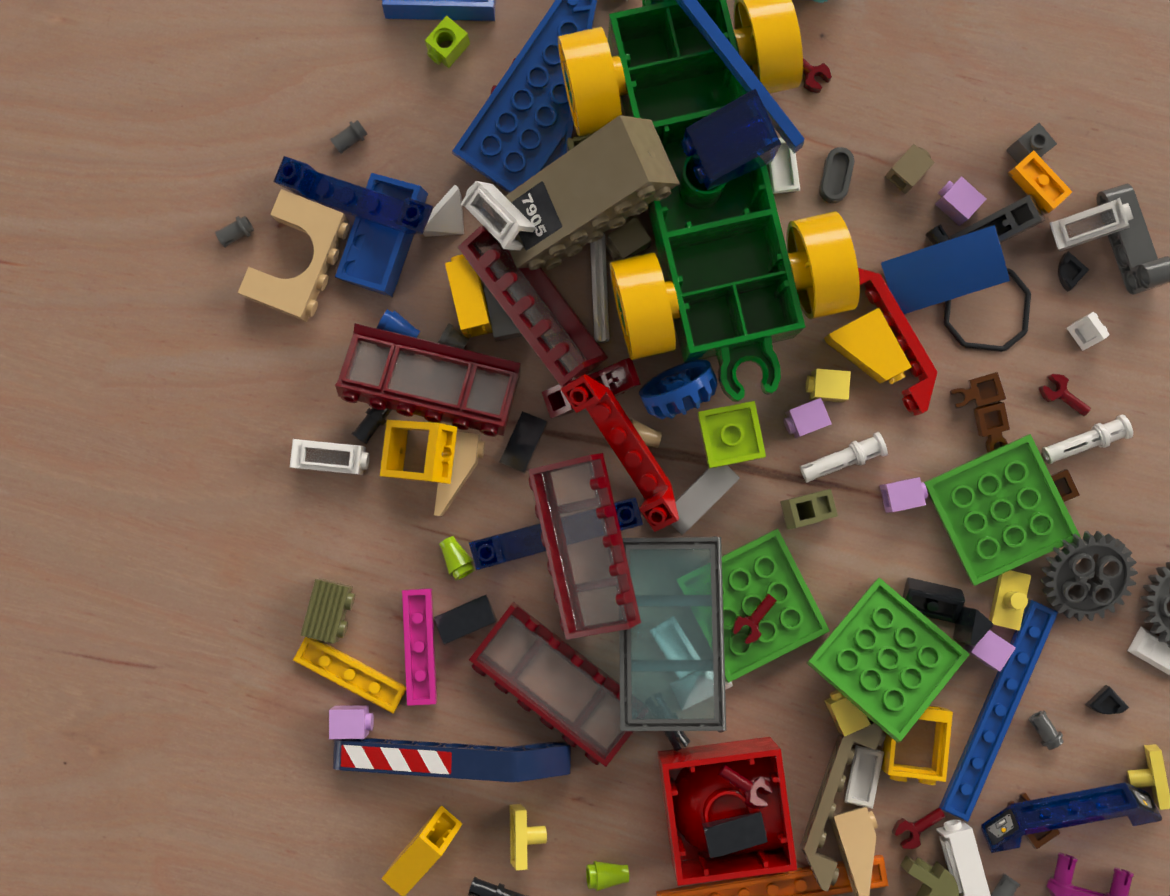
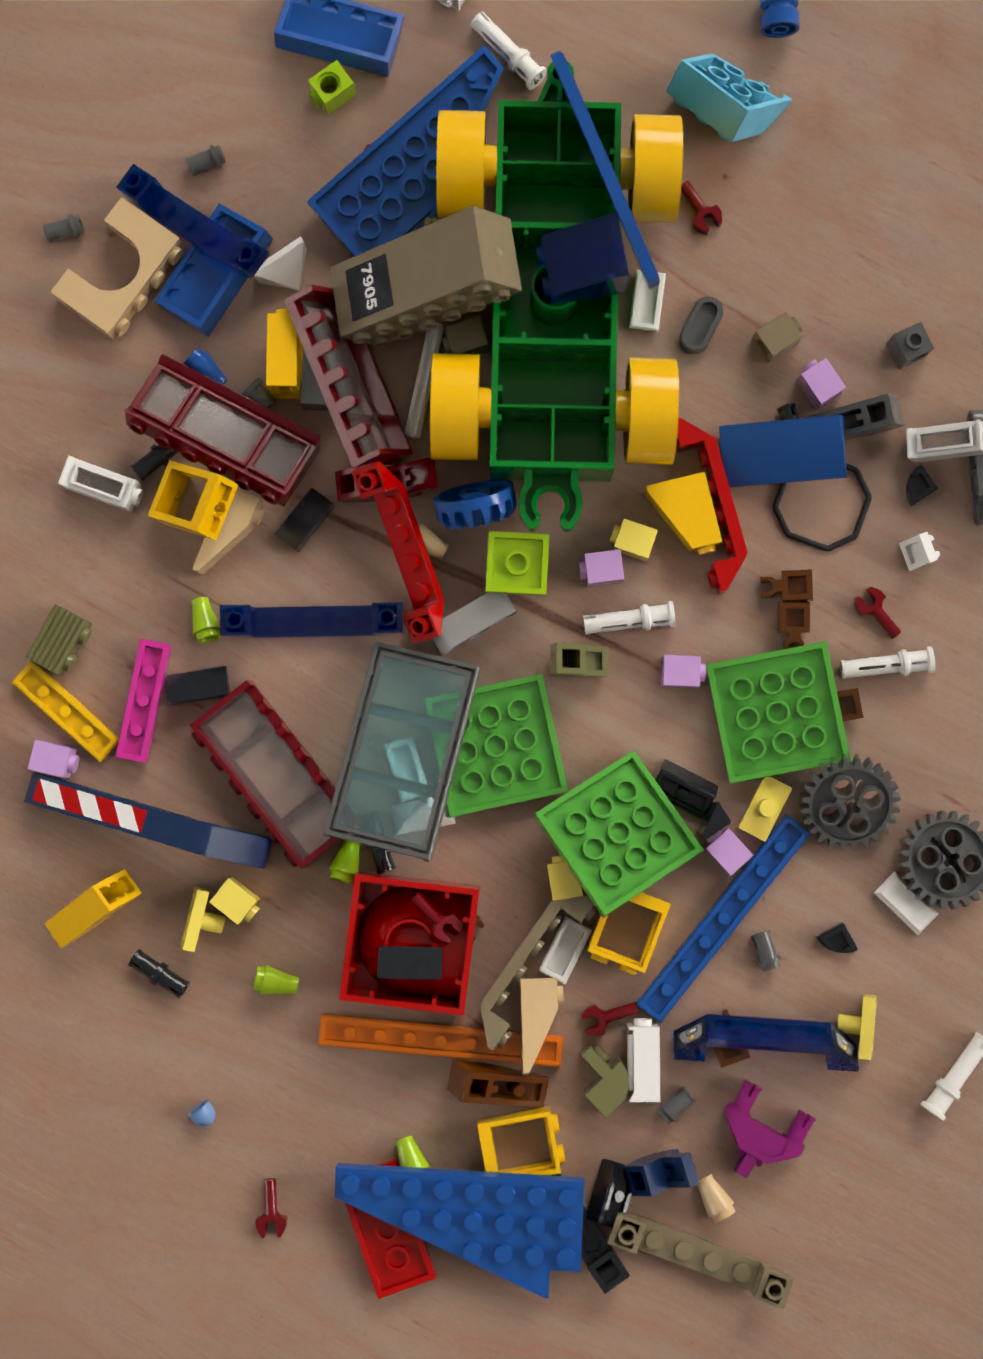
camera: 20 degrees right, 0 degrees up
white window [460,181,536,251] -> none
window [528,453,641,640] -> none
dark red bar [732,594,777,644] -> none
light orange tile [1008,150,1072,214] -> none
none -> light yellow brick [210,877,261,925]
none -> lime cone [329,840,360,884]

